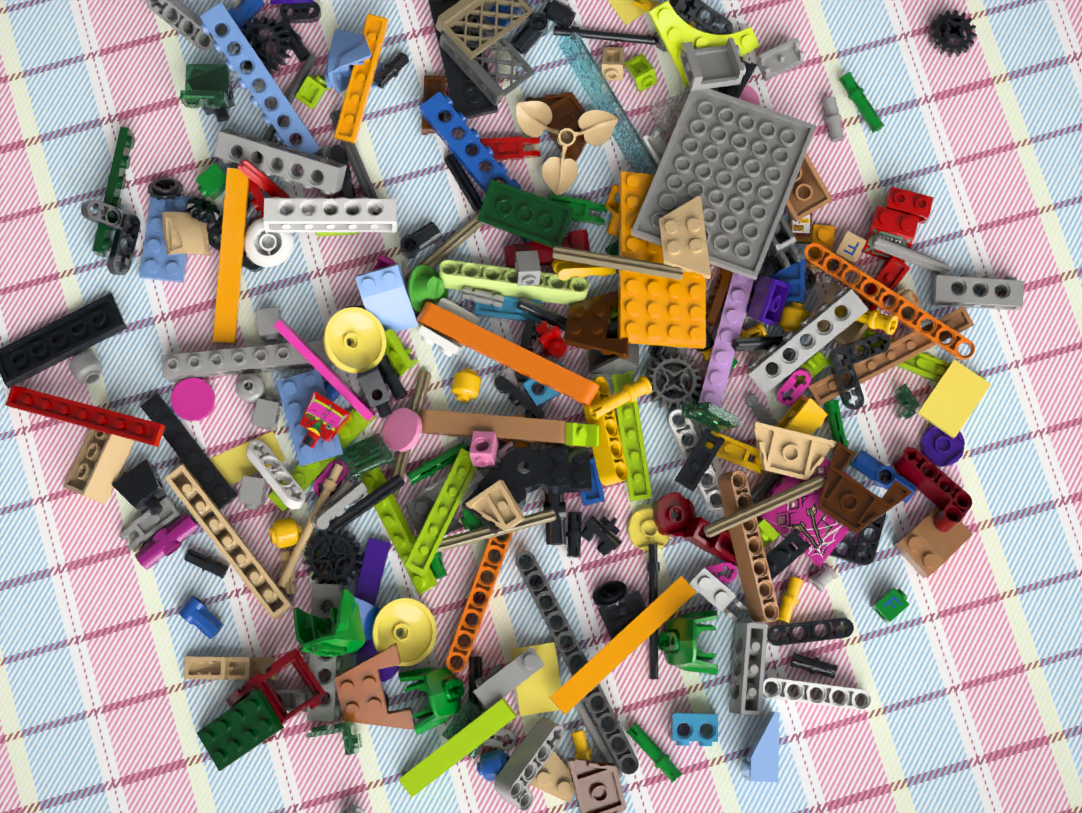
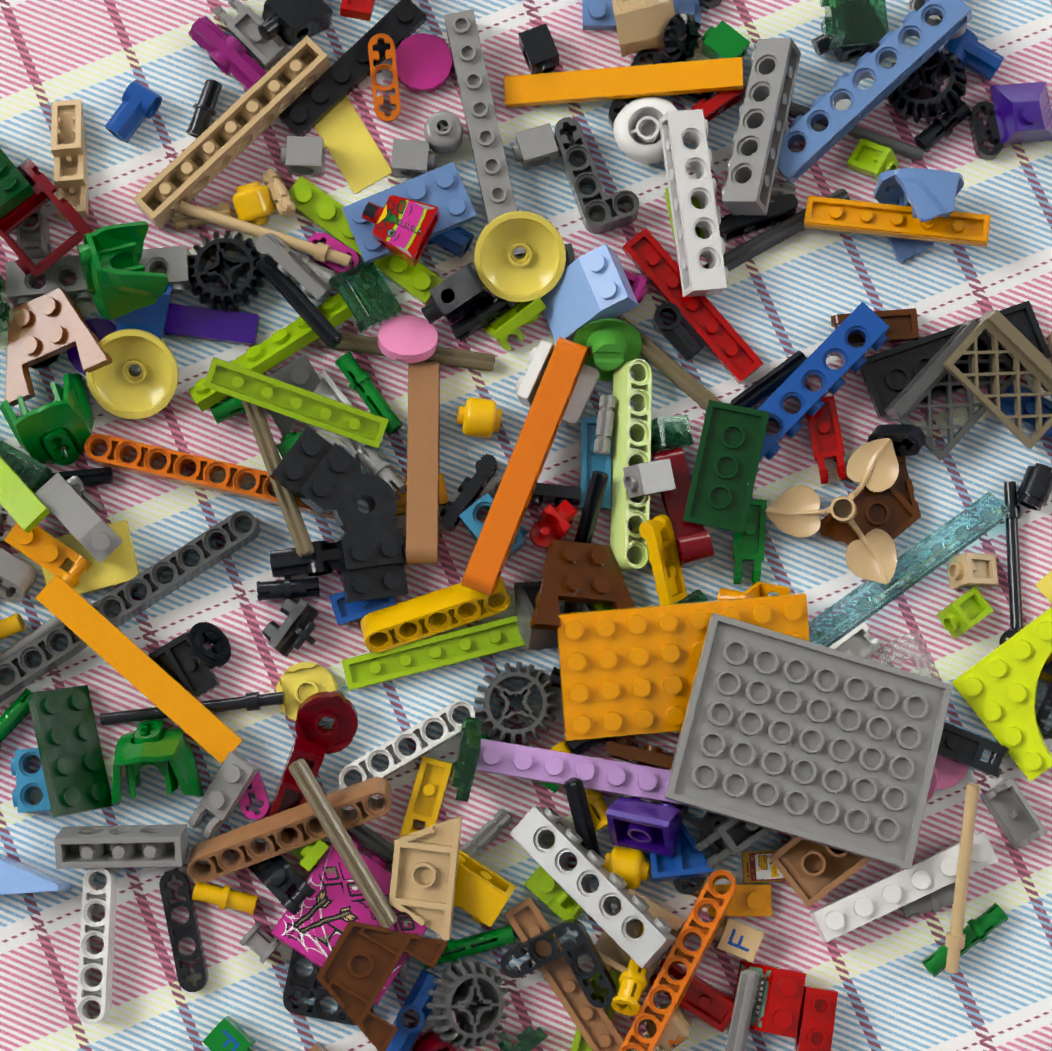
camera: 90 degrees right, 0 degrees up
red axle [237,159,290,198] -> none
white beam [246,440,306,509] -> none
dark pink tile [274,318,375,421] -> none
black axle [373,52,409,89] -> none
tan wing [465,480,526,531] -> none
bright pink brick [469,431,499,467] -> none
black piece [511,13,548,56] -> none
dark tan axle [552,246,684,280] -> none
lime bracket [565,423,600,447] -> none
yellow pin [589,375,652,420] -> none
tan wing [659,196,711,279] -> none
black plate [674,428,725,492] -> none
light grey panel [680,37,746,91] -> none
dark pink beam [777,368,812,405] -> none
black pin [790,652,838,679] -> none
none -> light orange plate [4,523,92,589]
none -> dark green plate [27,685,114,818]
none -> tan axle [262,169,296,218]
none -> orange beam [368,33,401,122]
none -> dark grey gear [425,960,510,1049]
none -> black brick [518,23,559,74]
none -> dark grey beam [555,117,639,234]
none -> red plate [622,228,763,385]
none -> clear green bracket [651,415,694,454]
none -> white arch [809,832,999,942]
none -> black beam [867,424,926,456]
none -> tan bar [945,783,980,973]

